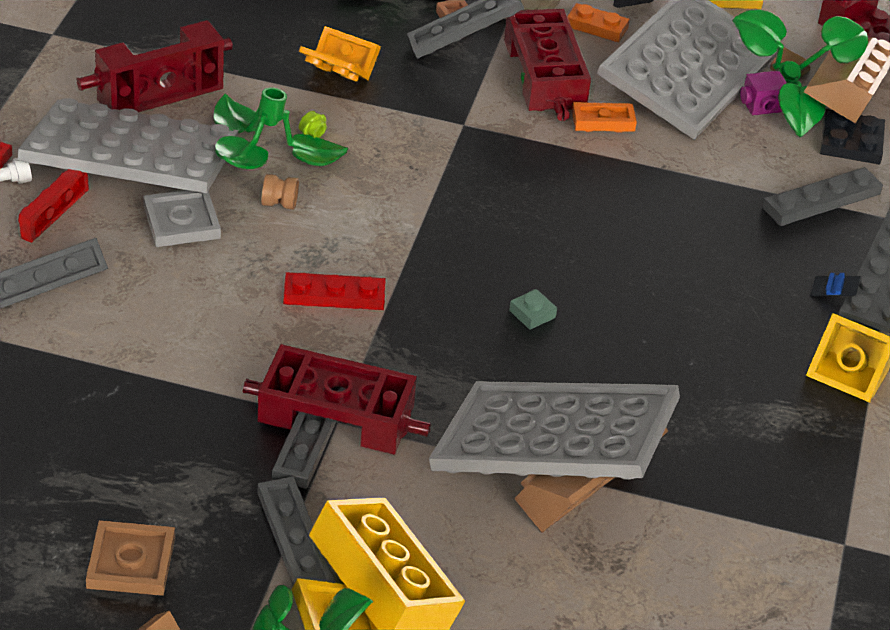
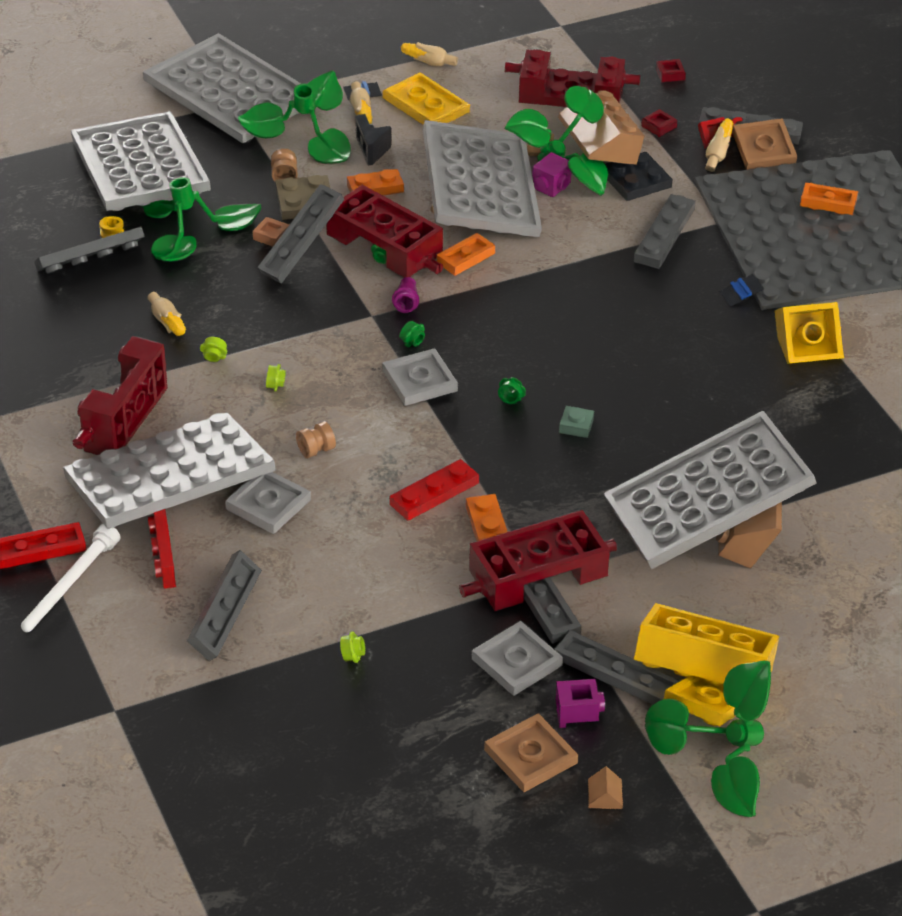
camera: 35 degrees left, 0 degrees up
green plant [213,87,348,169] -> none
light orange bracket [298,26,381,82] -> none
none -> tan piece [148,292,186,336]
none -> lime plate [200,337,227,362]
none -> lime plate [340,631,365,663]
none -> light grey plate [382,348,458,406]
none -> magenta cone [392,277,419,313]
none -> green plate [399,321,425,347]
none -> orange plate [466,494,508,541]
none -> light grey plate [472,621,563,696]
none -> green plate [498,377,526,404]
none -> magenta brick [555,679,605,728]

